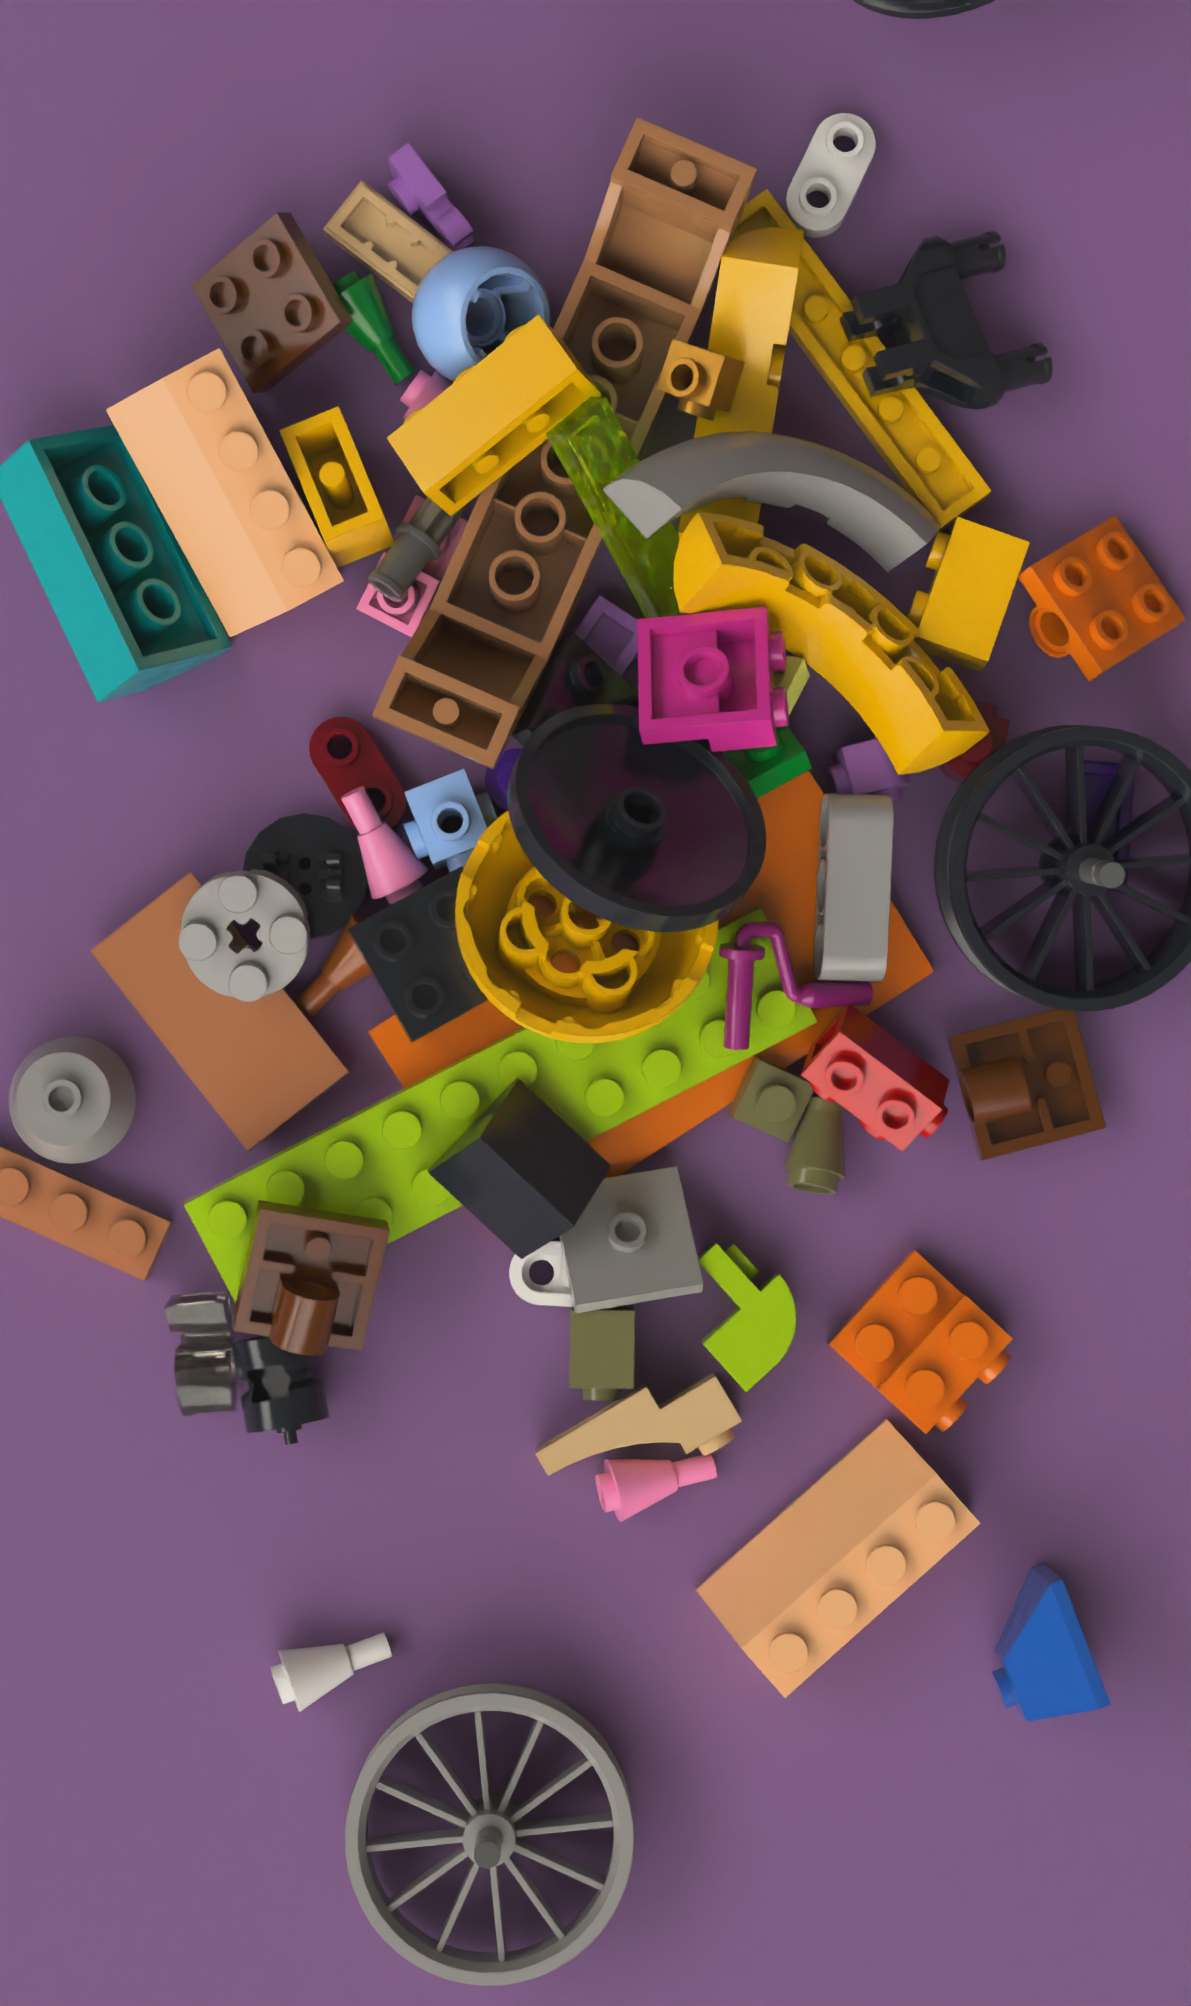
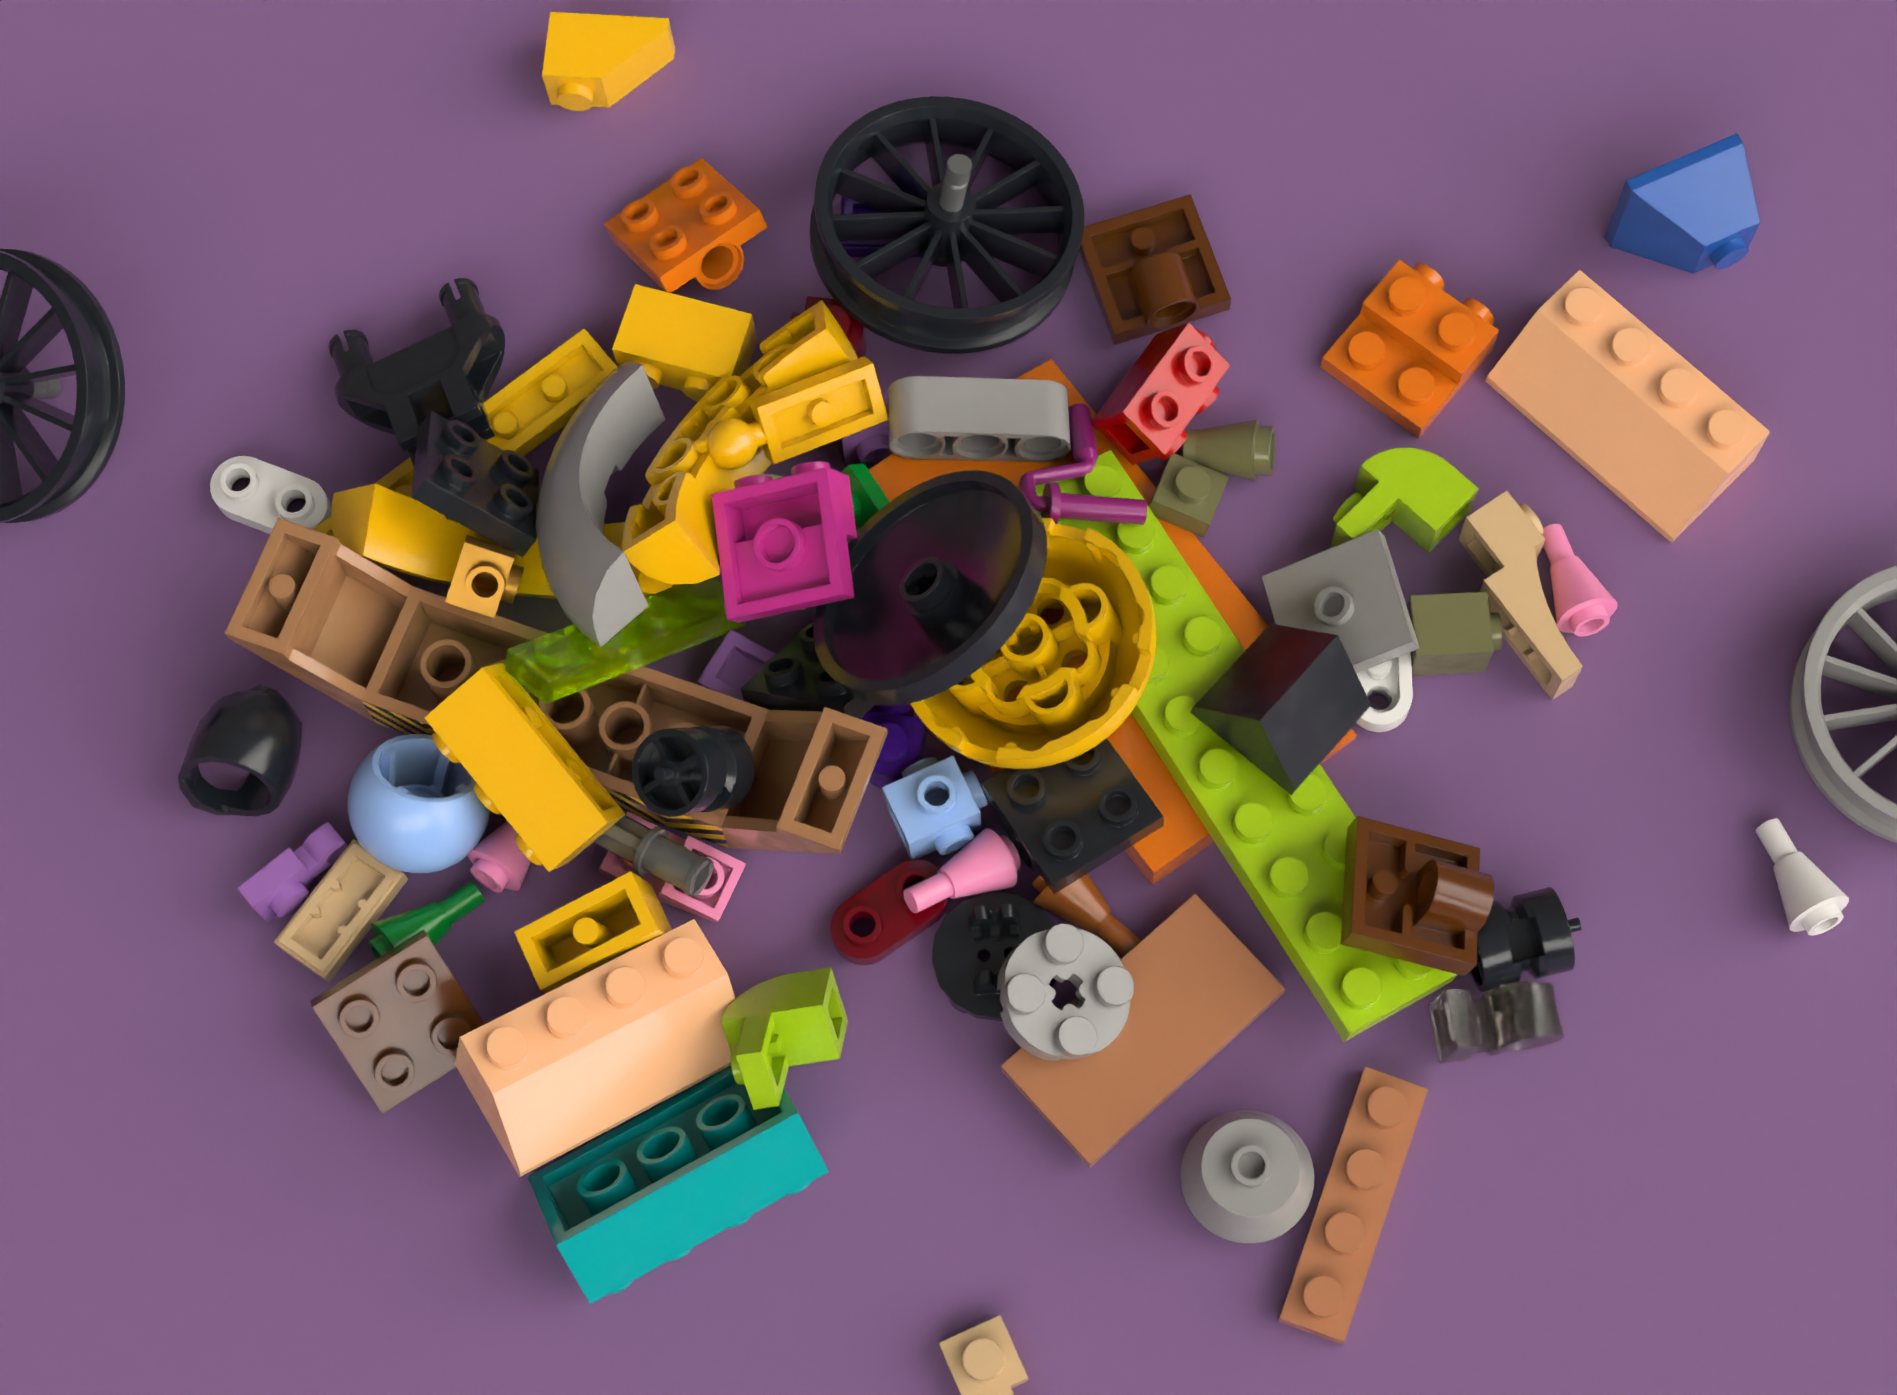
camera: 85 degrees left, 15 degrees down
none -> black piece [178,685,302,817]
none -> black plate [411,410,539,557]
none -> black wheel [632,725,755,817]
none -> yellow plate [707,356,889,469]
none -> lime brick [720,967,848,1110]

